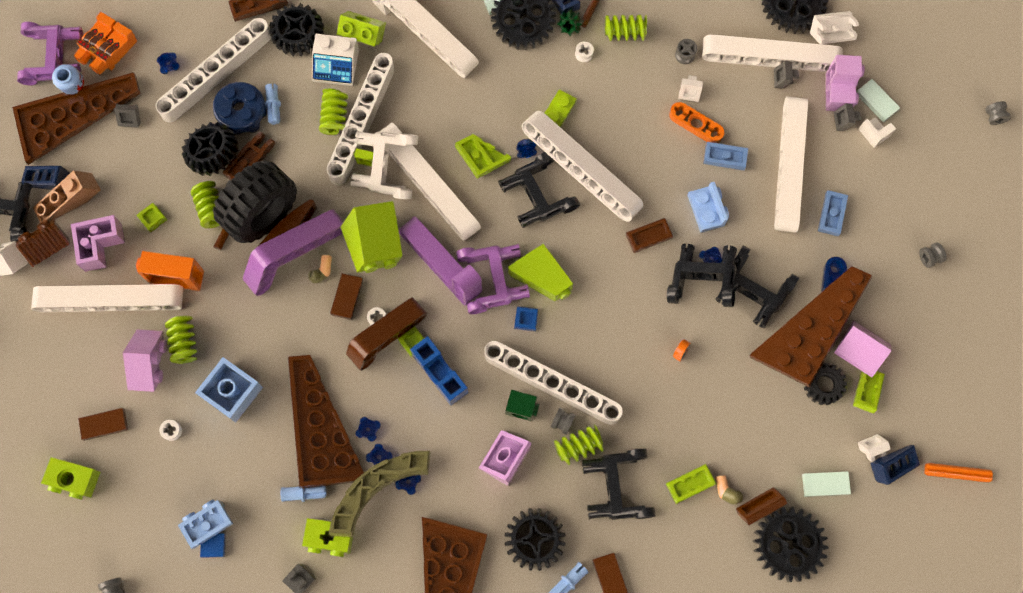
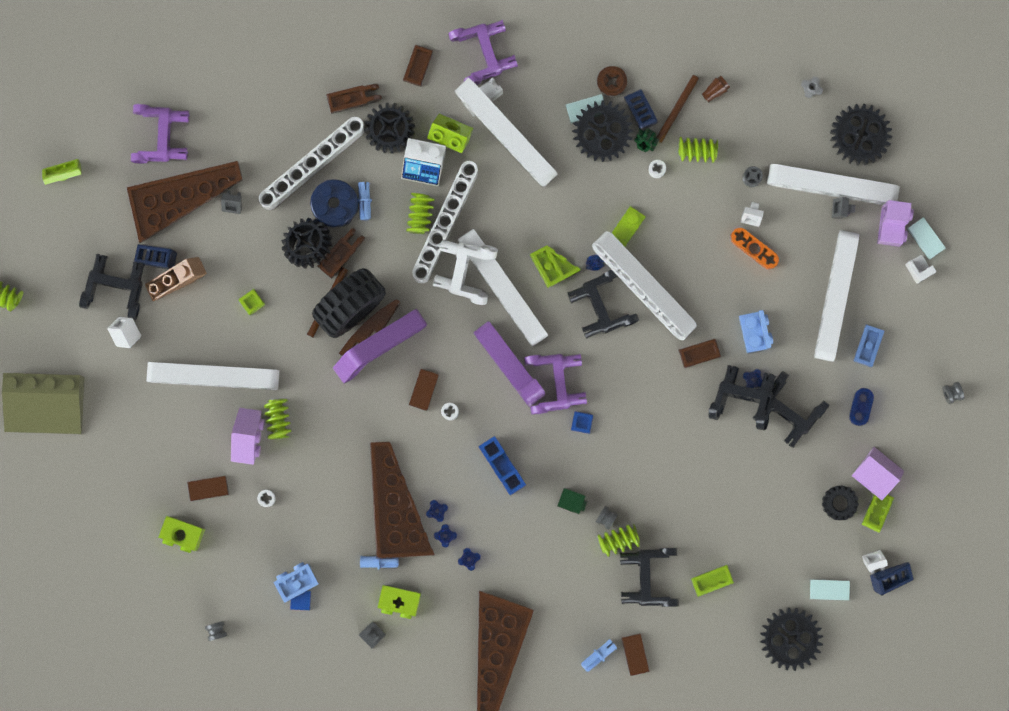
camera: 10 degrees right, 10 degrees up
reddish brown brick [16,219,70,267] -> none
light blue head [52,64,84,94] -> none
lavender brick [71,215,125,272] -> none
orange hips [74,12,137,75] -> none
orange window [136,251,204,291] -> none
clear blue plate [157,52,180,74] -> none
lime piece [190,181,220,229] -> none
light blue brick [195,357,263,423] -> none
arm [308,255,332,283] -> none
olive tile [329,451,431,537] -> none
lime slope [341,201,403,273] -> none
reddish brown beam [346,297,428,371] -> none
lime tile [354,148,374,167] -> none
lime tile [398,327,424,357] -> none
lavender slope [479,430,532,486] -> none
white beam [484,341,623,425] -> none
black gear [504,508,566,571] -> none
lime slope [508,244,573,301] -> none
orange tile [673,339,691,362] -> none
medium blue plate [703,142,748,170] -> none
arm [715,475,743,505] -> none
reddish brown tile [736,487,787,525] -> none
reddish brown wing [749,266,872,387] -> none
white hinge [810,11,859,45] -> none
dark grey tile [834,103,861,131] -> none
orange axle [924,463,993,482] -> none

